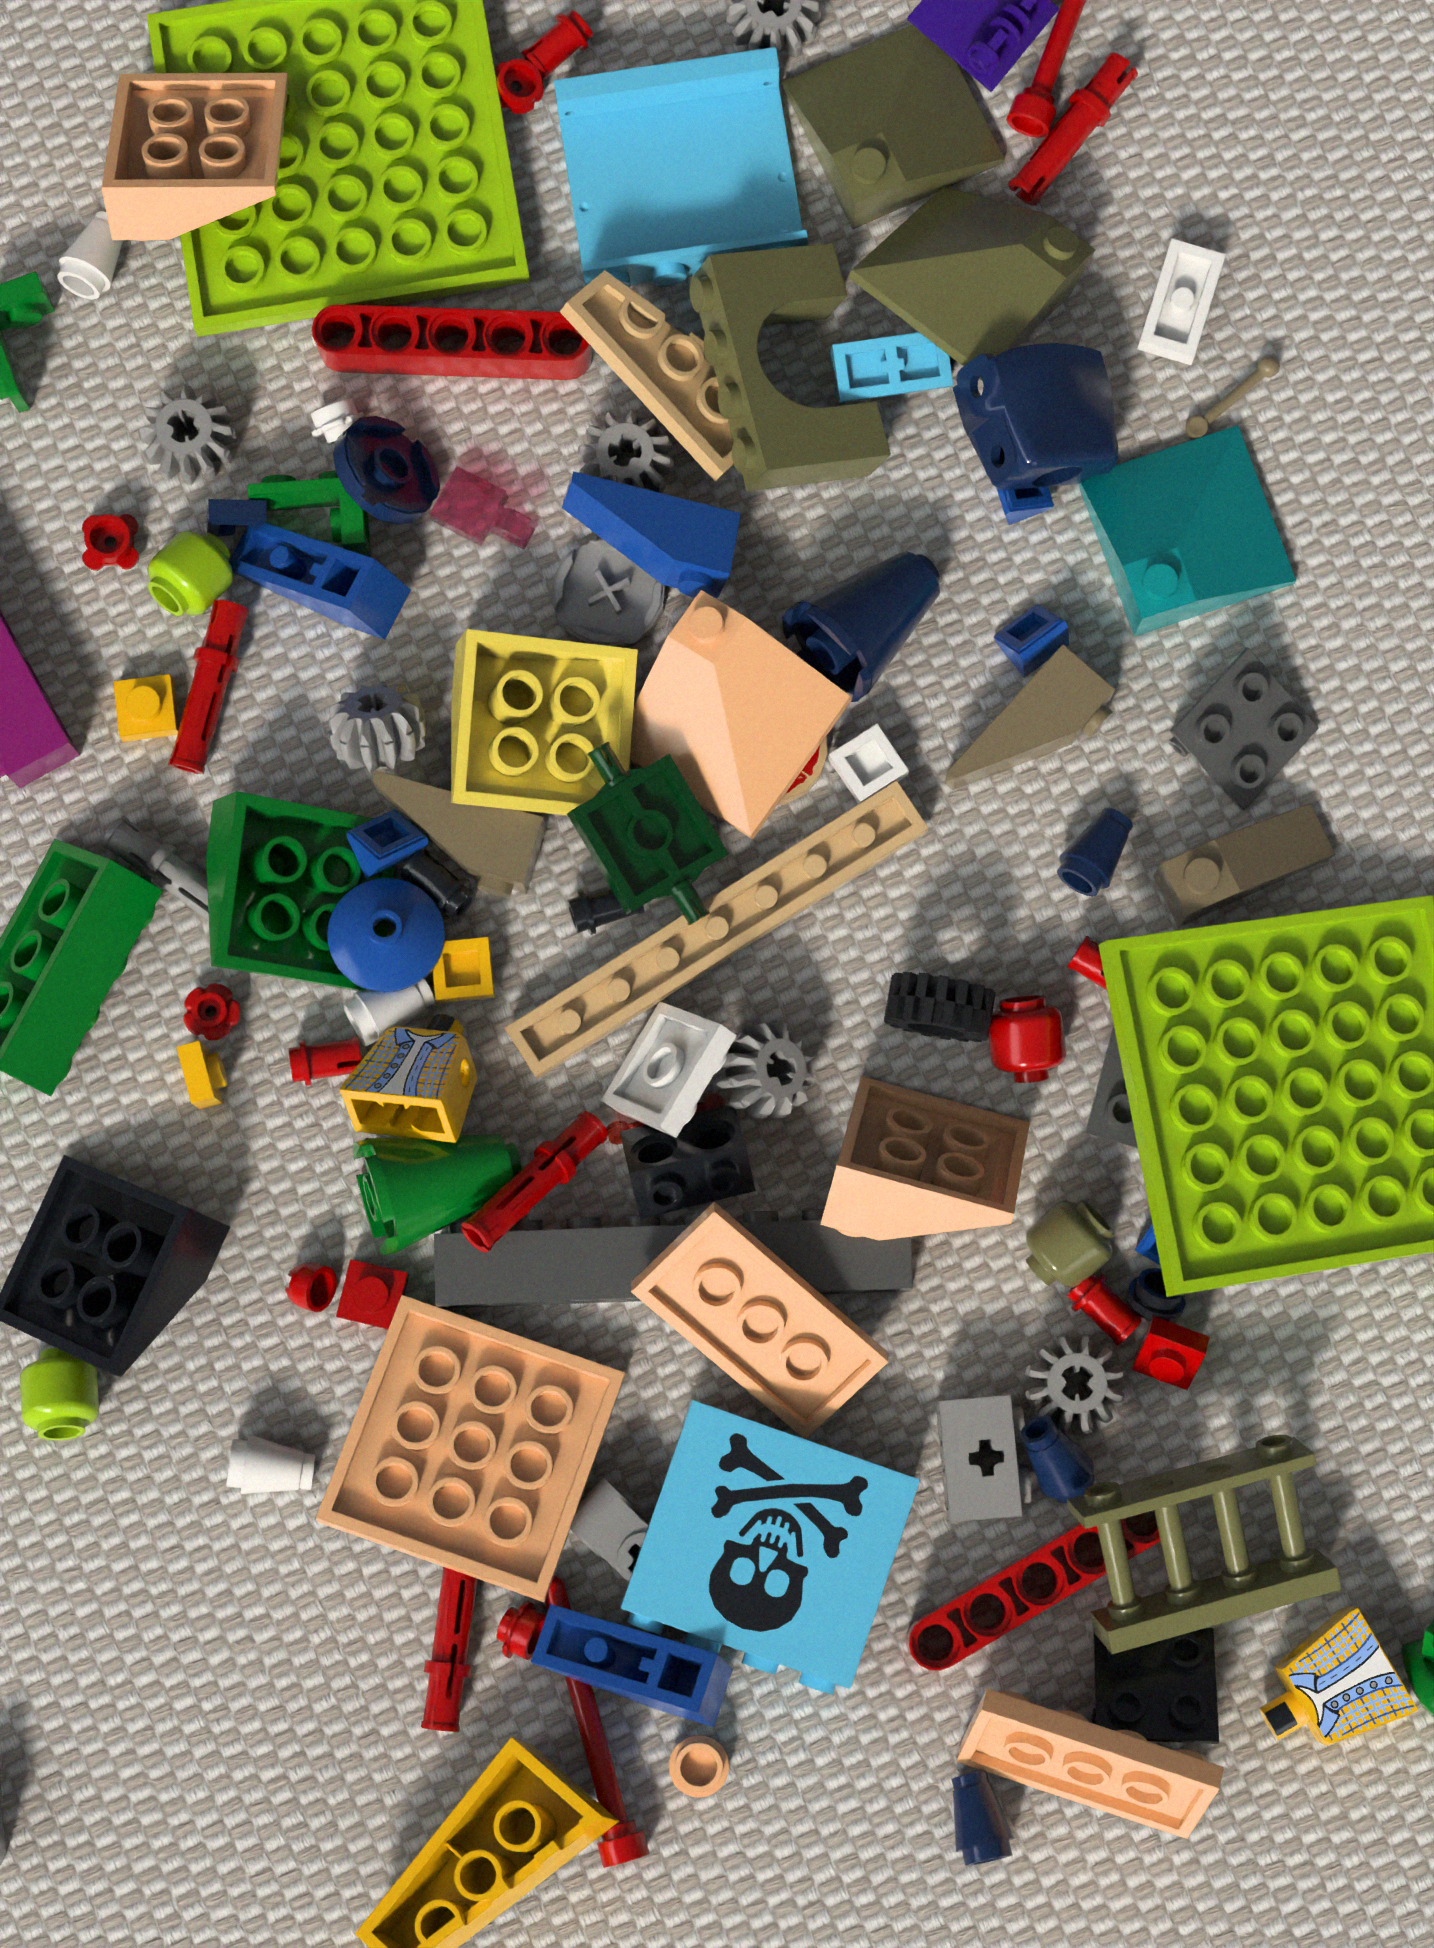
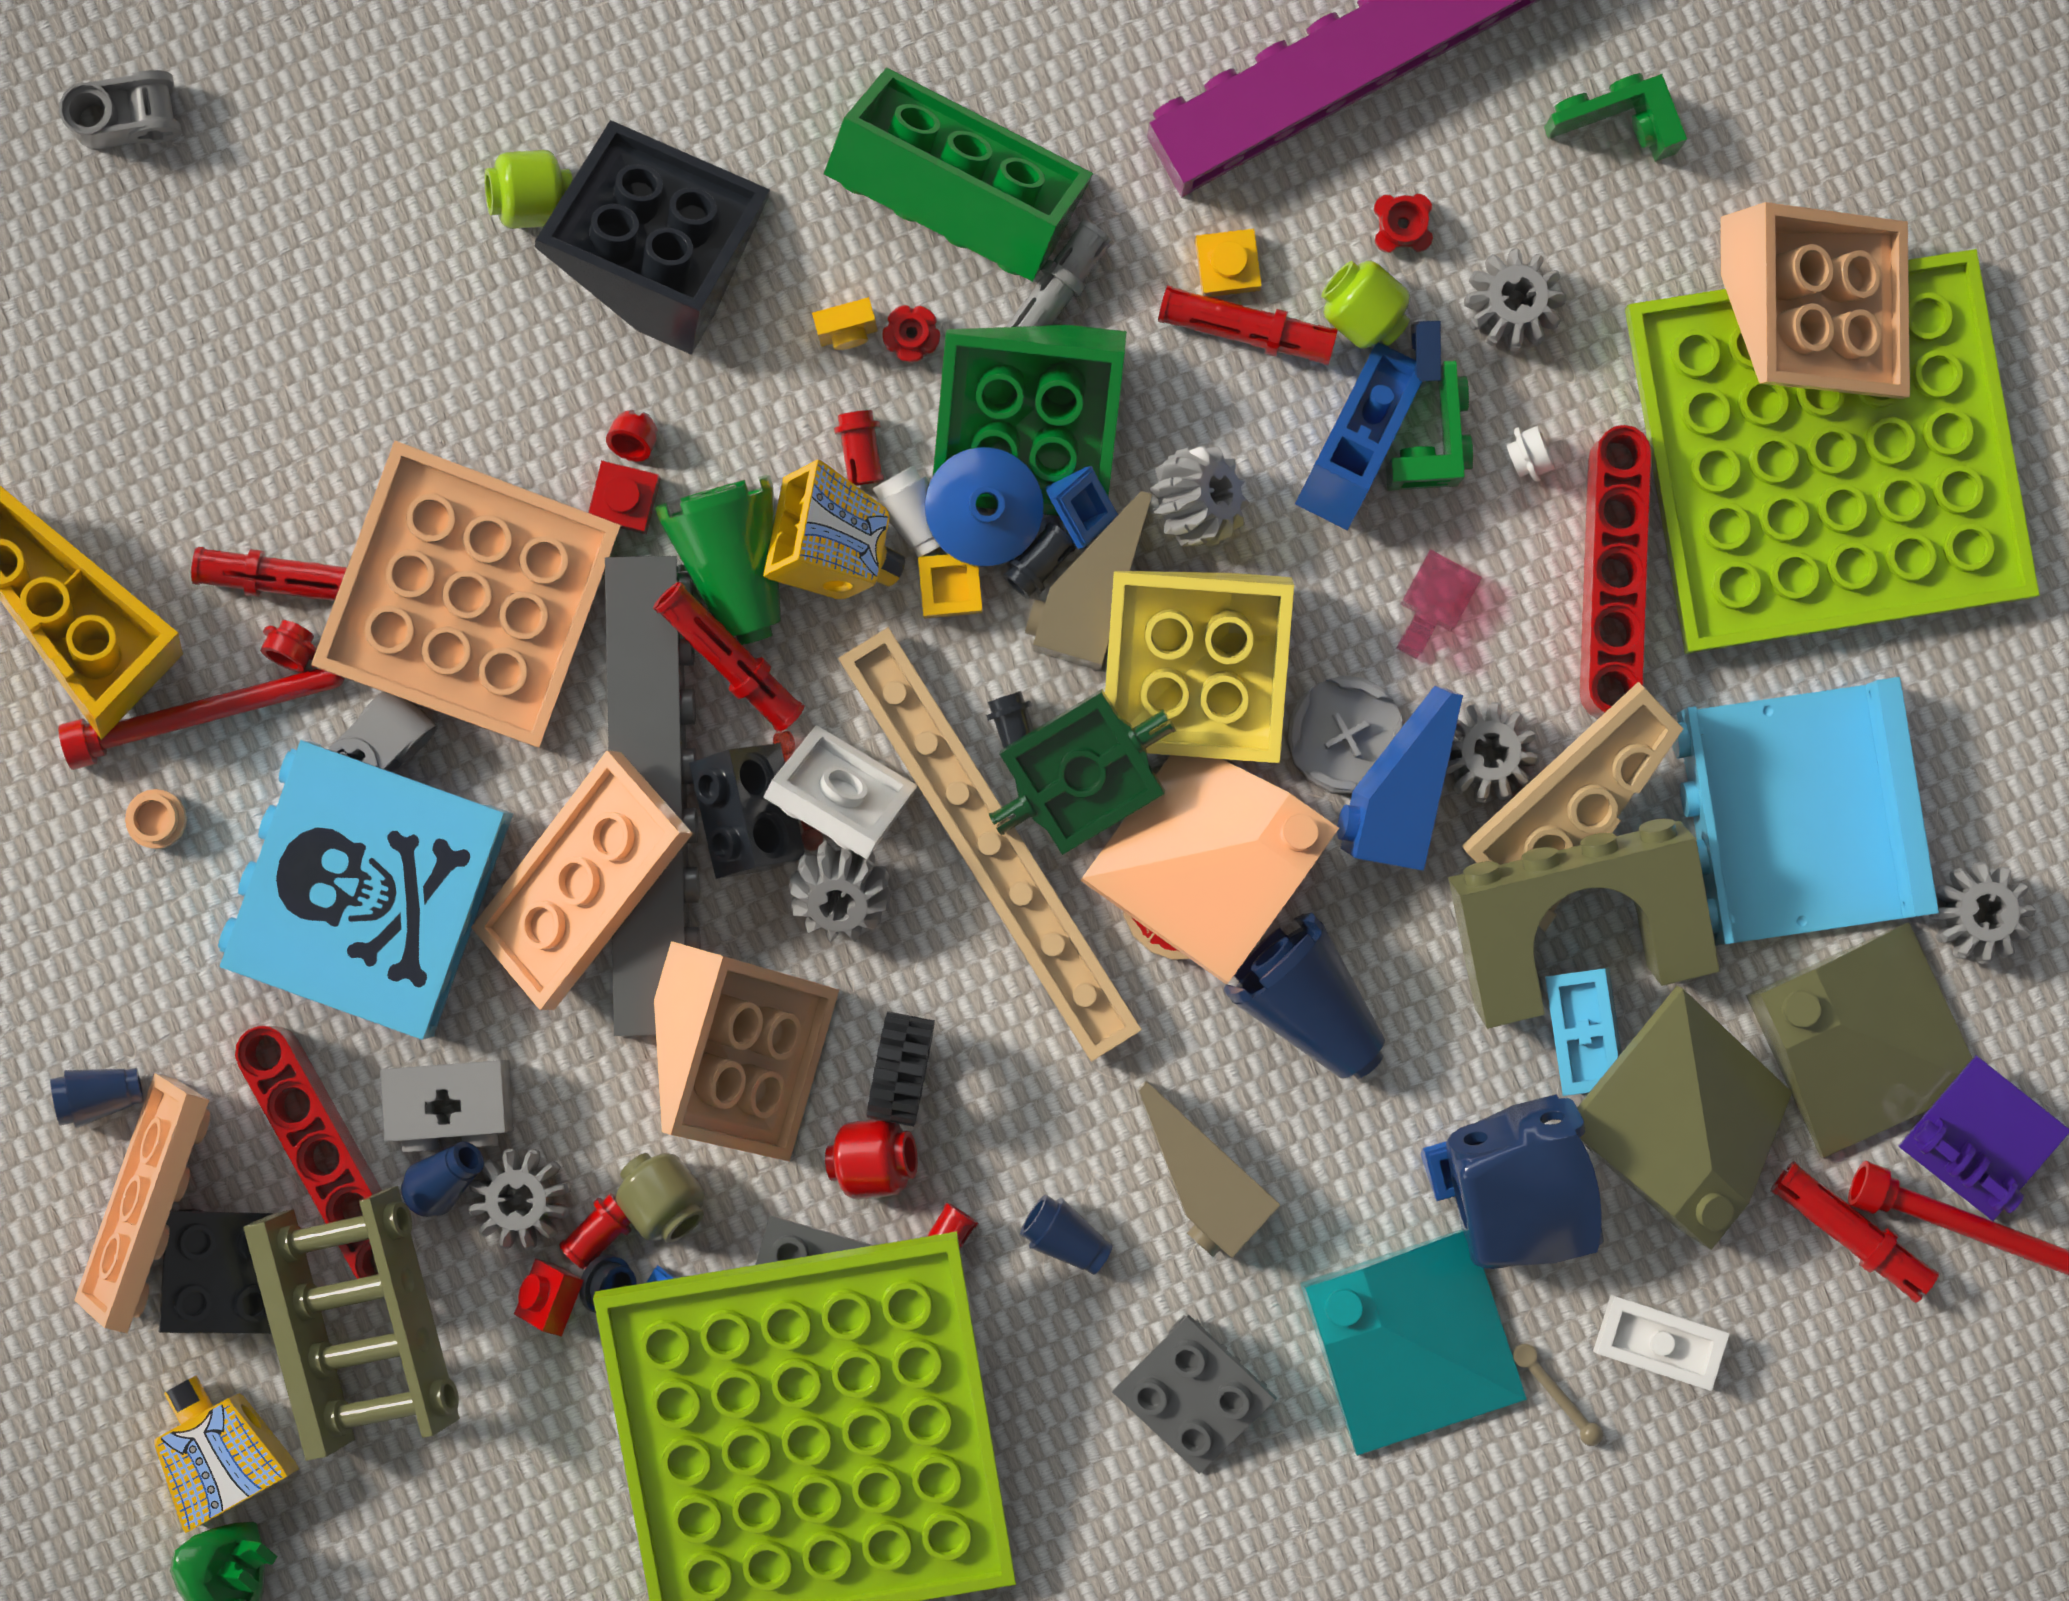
camera: 85 degrees right, 5 degrees up
white cone [57,211,123,300] -> none
white cone [226,1434,315,1494] -> none
dark blue tile [333,416,440,525] -> none
red plate [494,59,544,114] -> none
red pin [521,10,593,81] -> none
blue slope [531,1604,733,1727] -> none
white plate [828,724,909,804] -> none
blue slope [993,604,1069,678] -> none
dark tan slope [1153,803,1336,927] -> none

